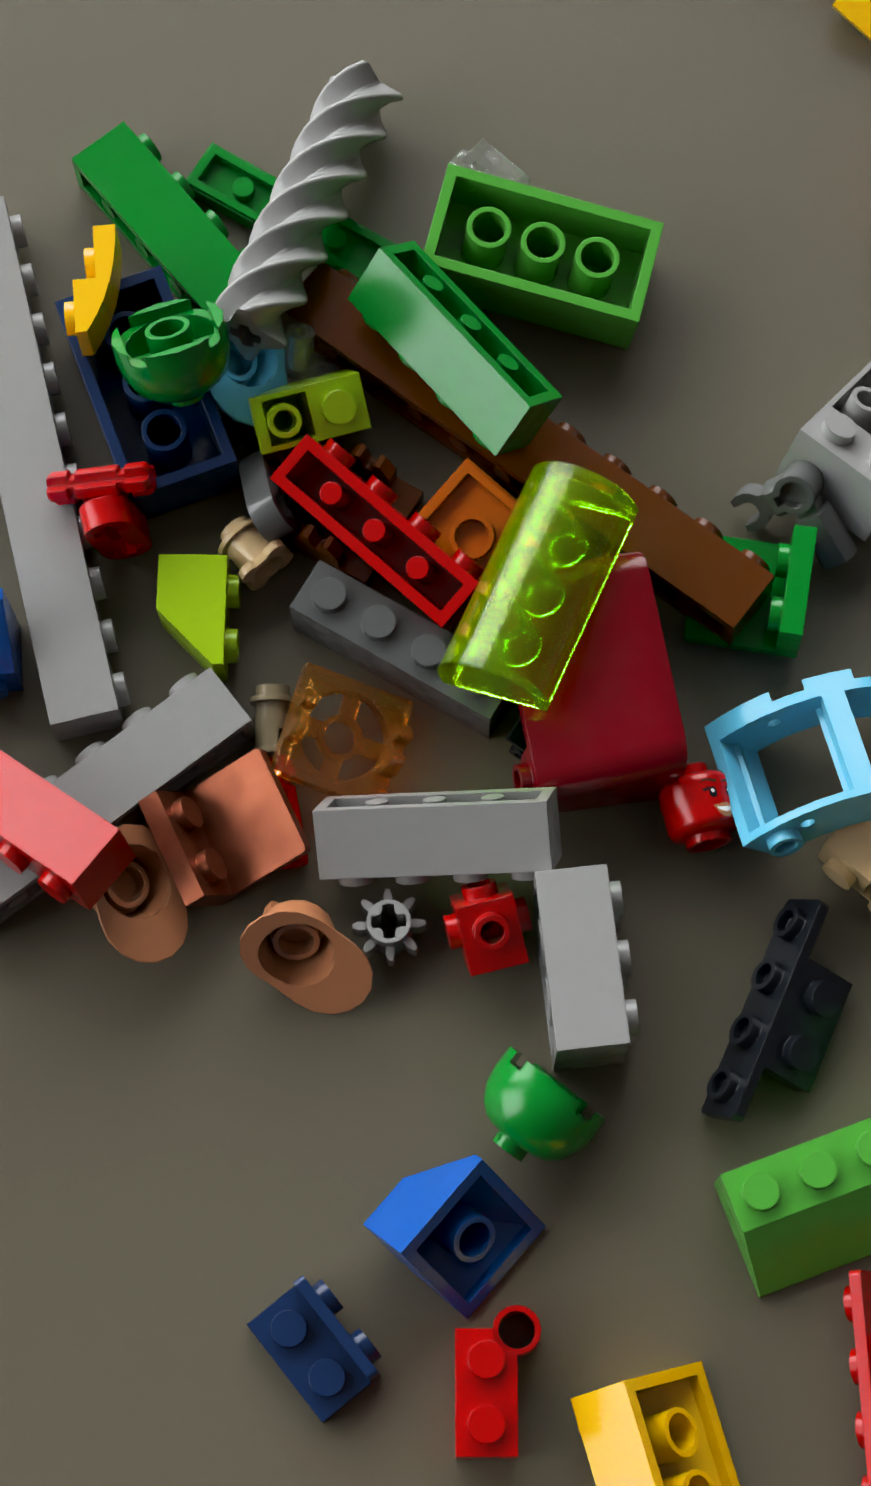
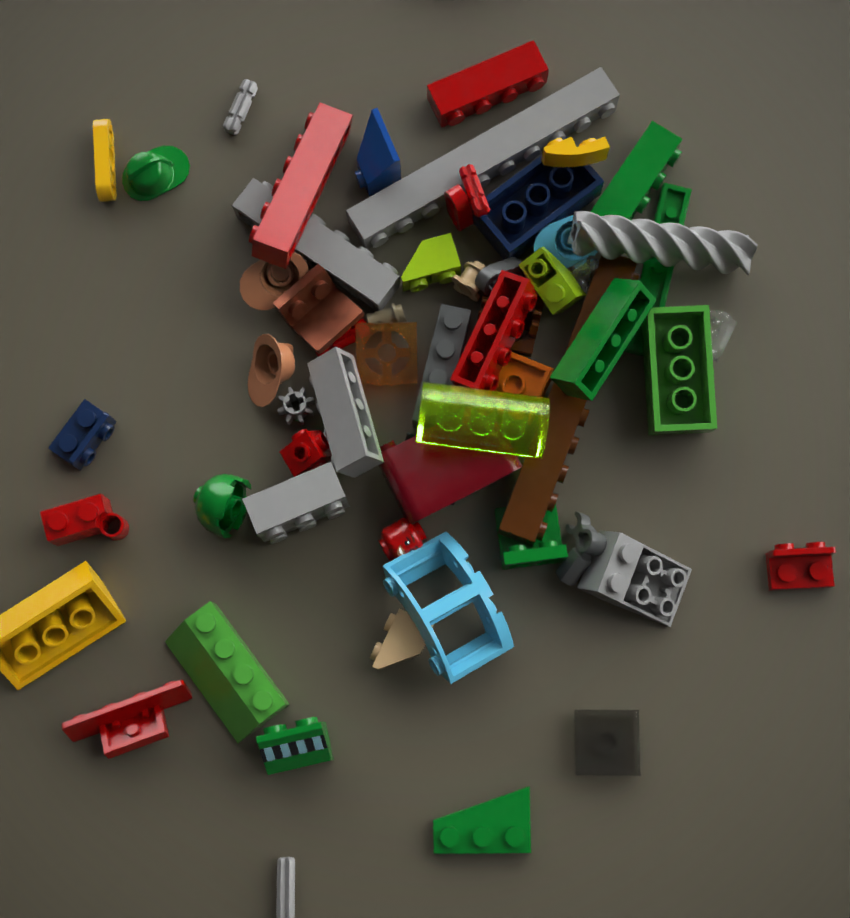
camera: 75 degrees right, 5 degrees up
green cylinder [111,299,230,407] -> none
blue slope [363,1154,546,1319] -> none
black bracket [701,899,853,1122] -> none

